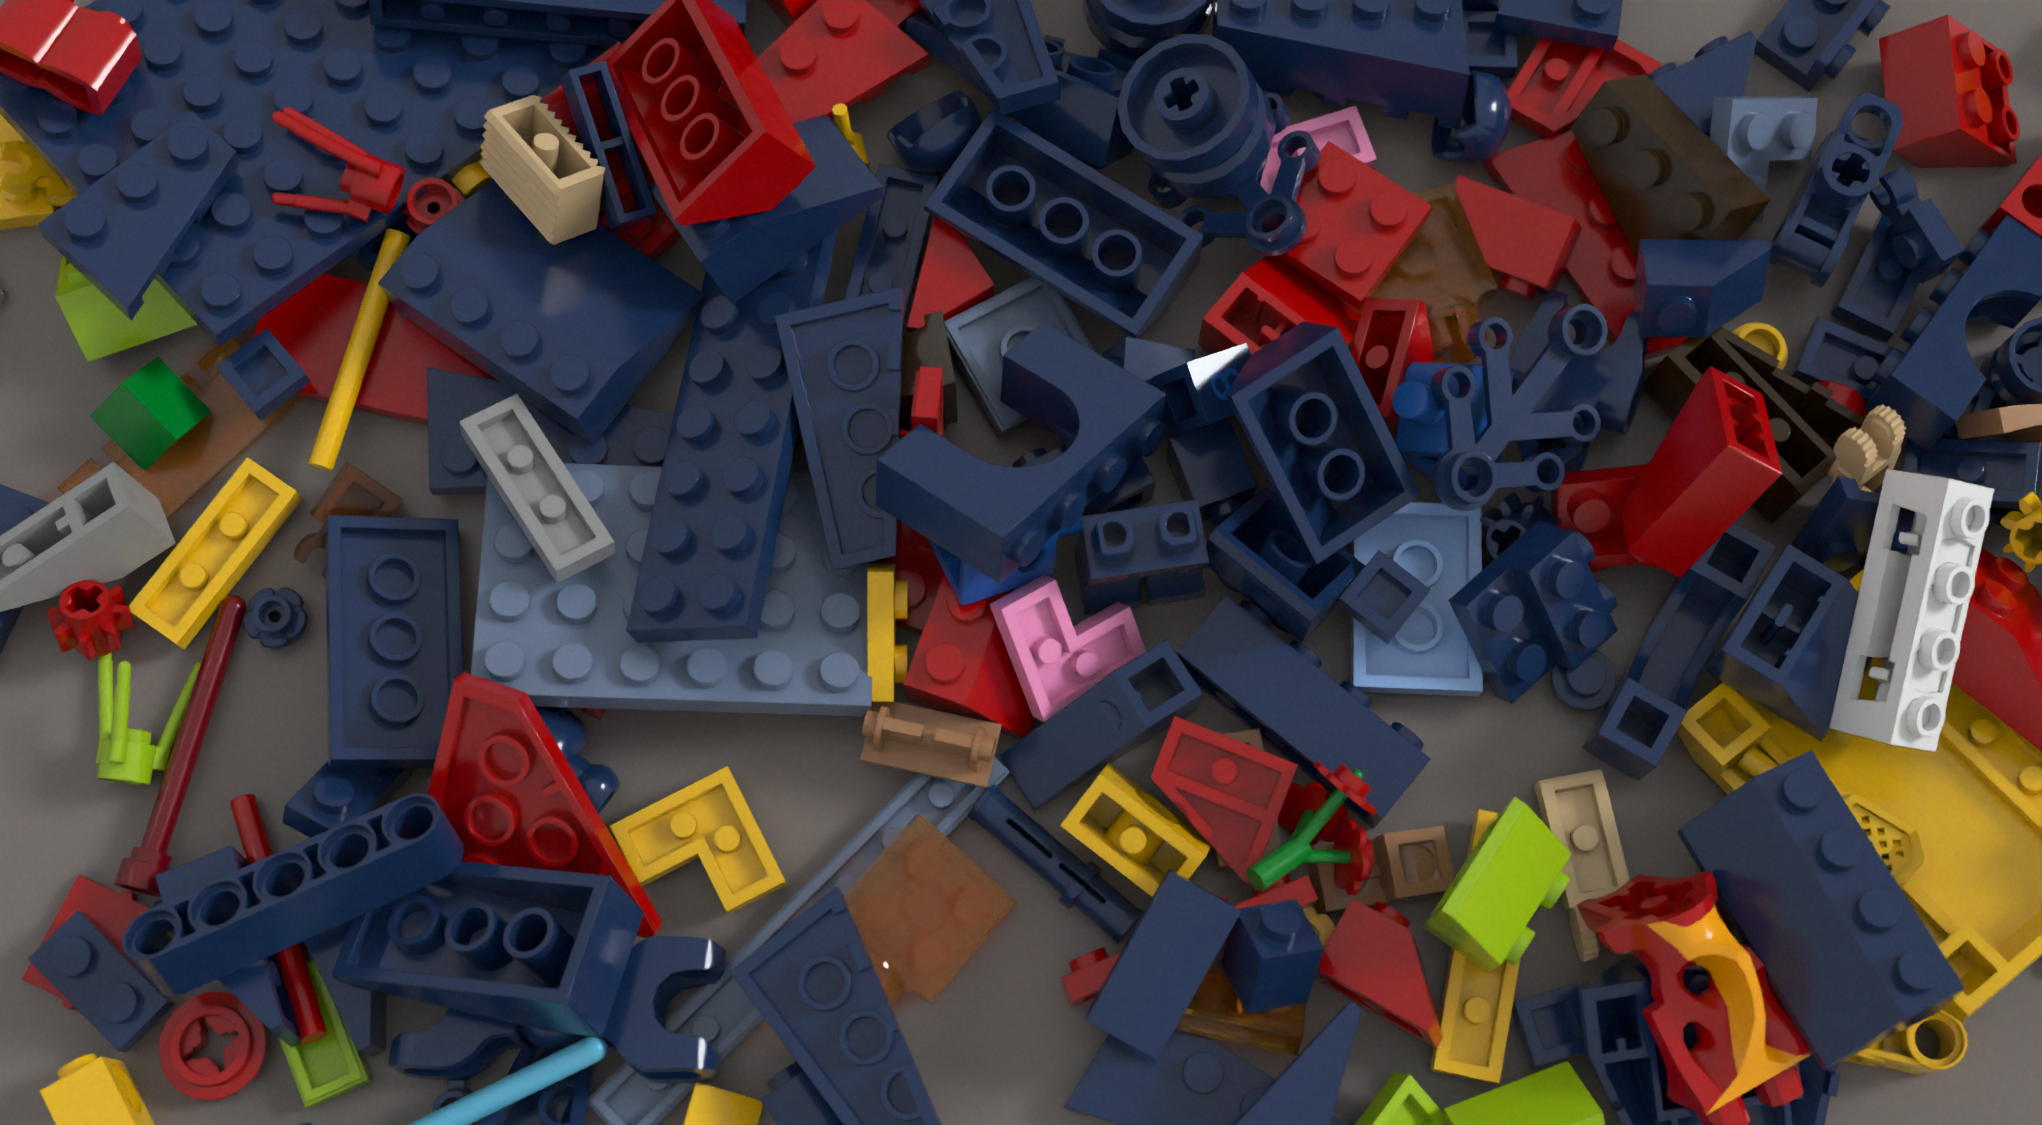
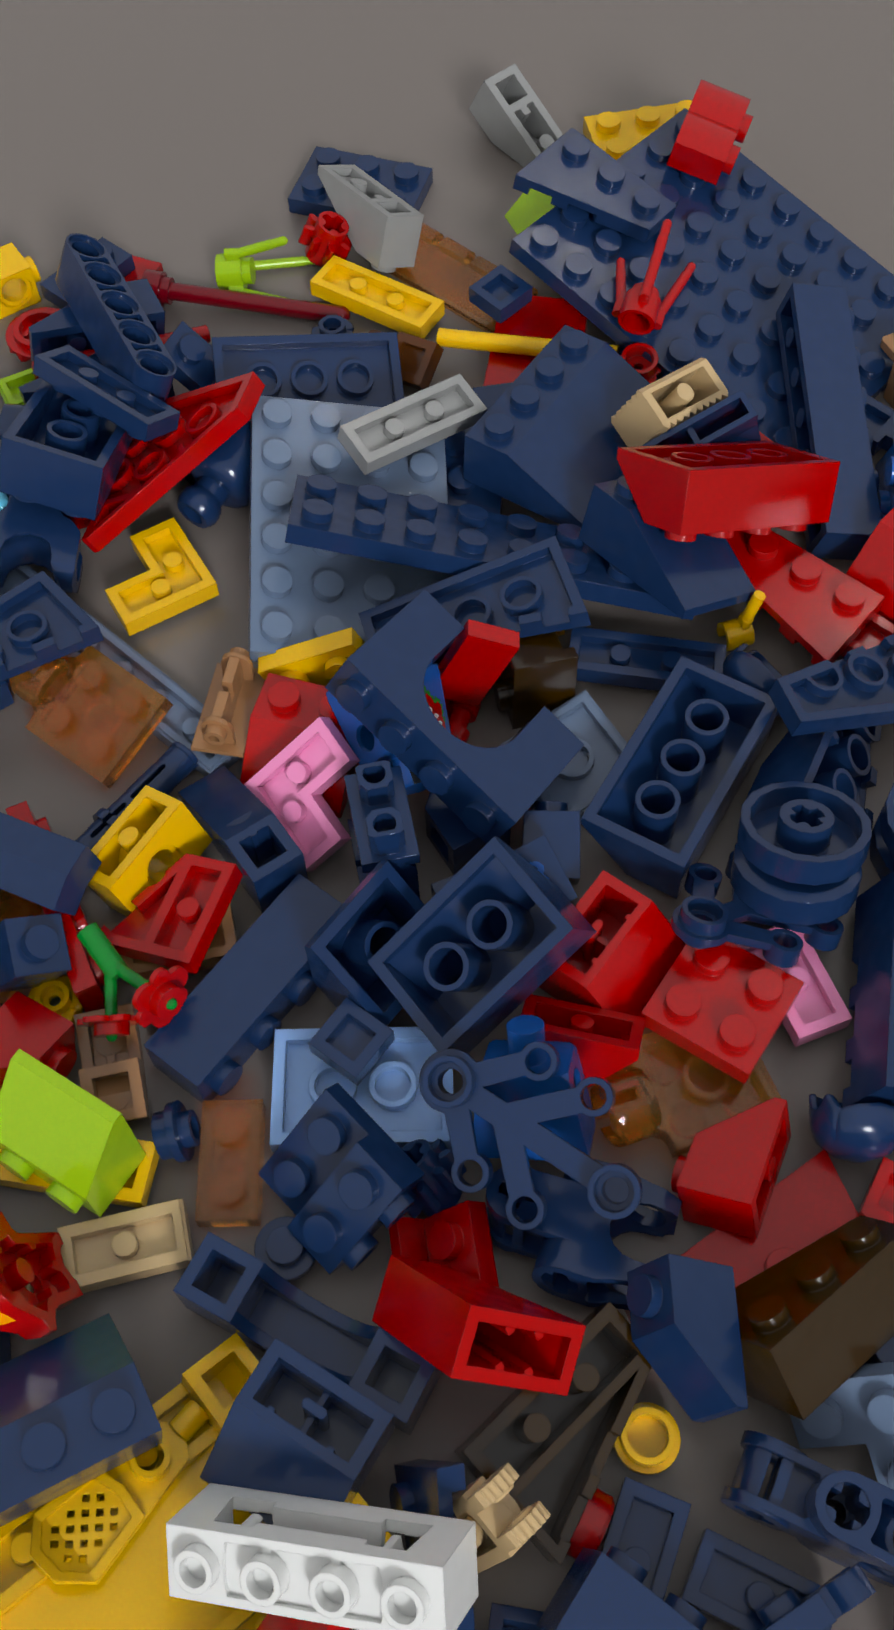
camera: 90 degrees right, 15 degrees down
green panel [90,356,210,470] -> none
red slope [907,216,995,333] -> none
none -> dark blue plate [33,345,180,442]
none -> dark blue plate [151,1100,202,1163]
none -> clear orange plate [195,1099,266,1227]

